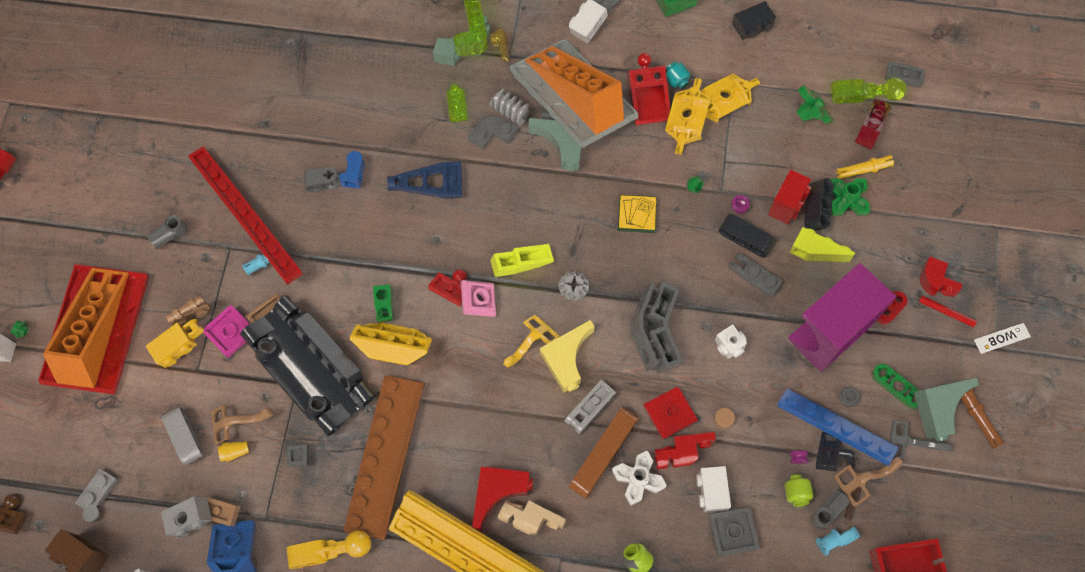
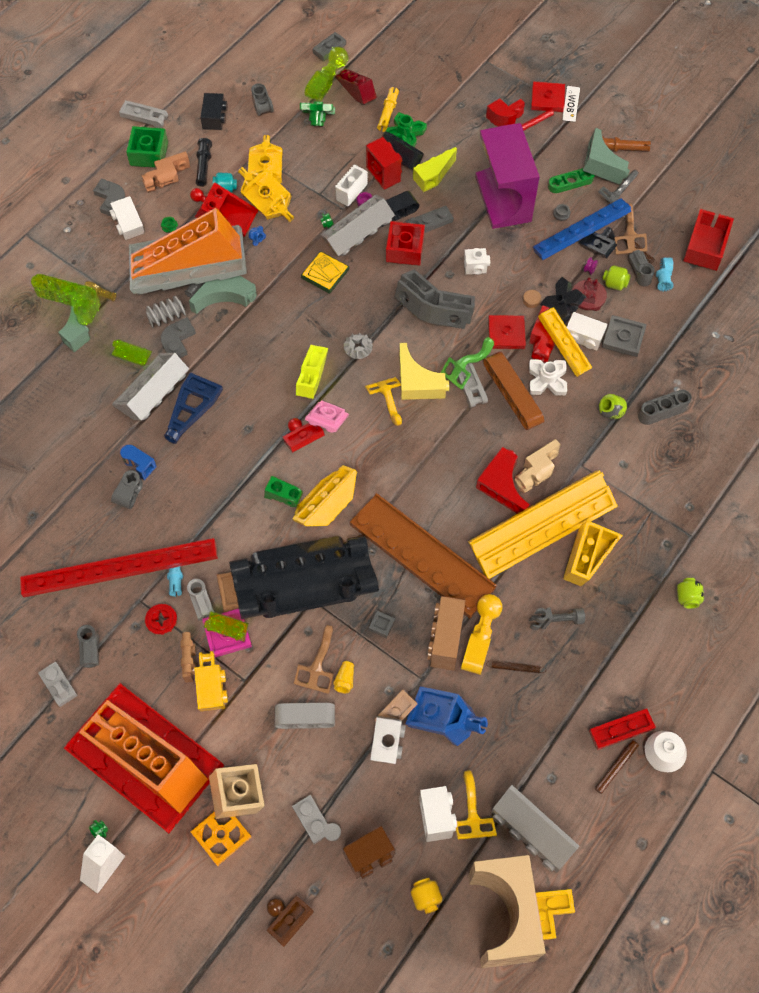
camera: 65 degrees left, 5 degrees down
none -> light grey hinge [38,661,78,707]
none -> slope [112,353,189,420]
none -> nougat plate [141,151,190,193]
none -> red gear [145,604,177,635]
none -> green plate [161,217,178,233]
none -> light grey piece [187,579,215,621]
none -> light orange piece [190,811,252,866]
none -> black pin [195,138,212,187]
none -> clear neon green hinge [204,611,249,642]
none -> tan brick [209,764,264,819]
none -> blue plate [249,226,266,246]
none -> dark grey piece [251,83,274,116]
none -> light grey slope [320,195,395,256]
none -> white brick [335,165,368,206]
none -> red brick [386,221,425,266]
none -> medium nougat brick [427,596,466,671]
none -> bright green piece [441,337,494,390]
none -> red plate [531,81,565,112]
none -> yellow tile [538,307,592,377]
none -> black plant [540,277,586,324]
none -> dark red plate [573,277,607,311]

